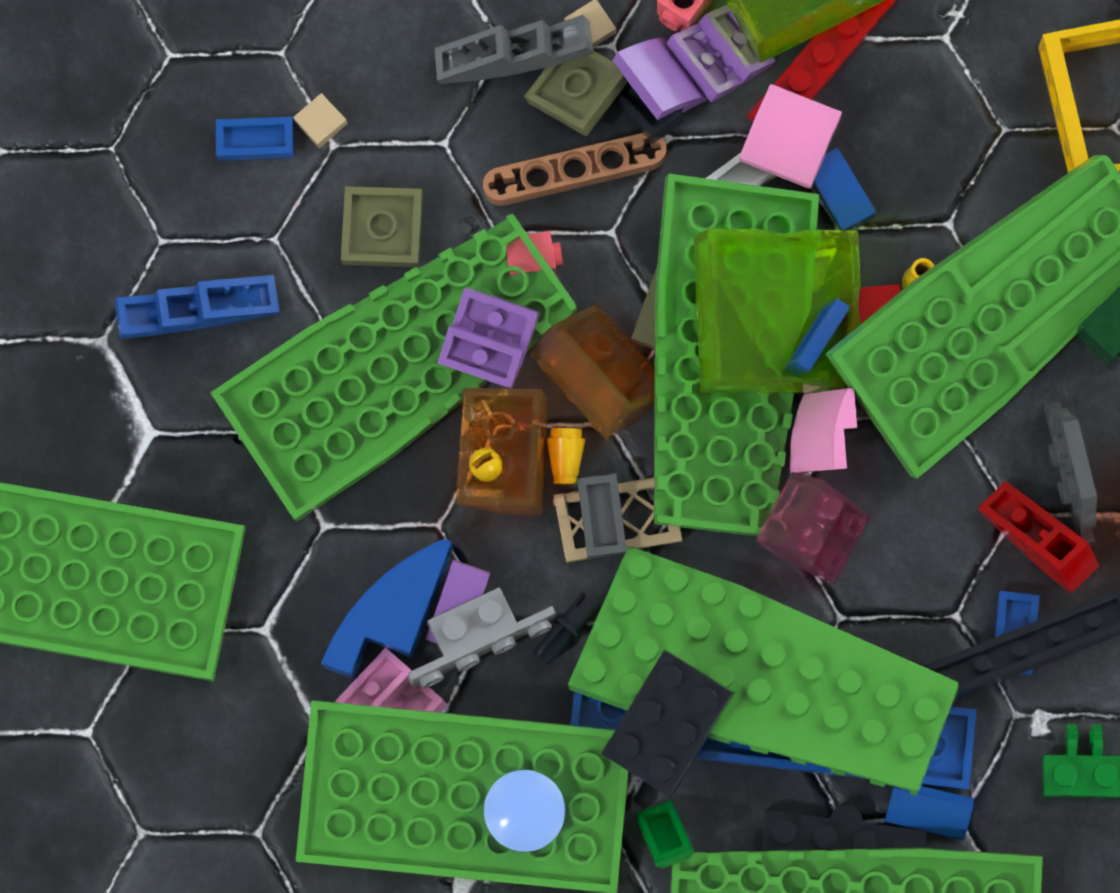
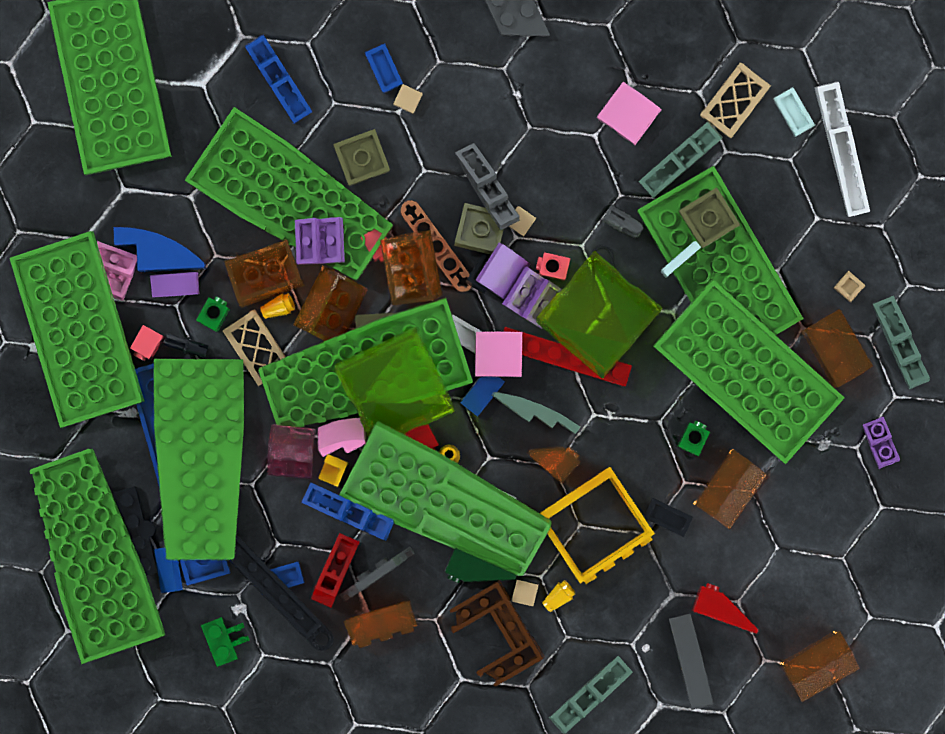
camera: 60 degrees right, 10 degrees up
light grey bracket [408,587,556,688] -> none
yellow hinge [469,448,502,481] -> none
light blue dish [484,770,565,852] -> none
dark grey tile [577,474,627,558] -> none
black plate [601,650,735,797] -> none
green tile [635,800,694,869] -> none
blue tile [785,298,850,377] -> none
none -> coral brick [130,325,165,361]
none -> green brick [196,296,230,332]
none -> blue slope [302,483,394,541]
none -> yellow panel [319,454,349,487]
none -> clear orange slope [380,230,442,305]
none -> sand green slope [491,392,580,434]
none -> clear orange slope [526,447,580,483]

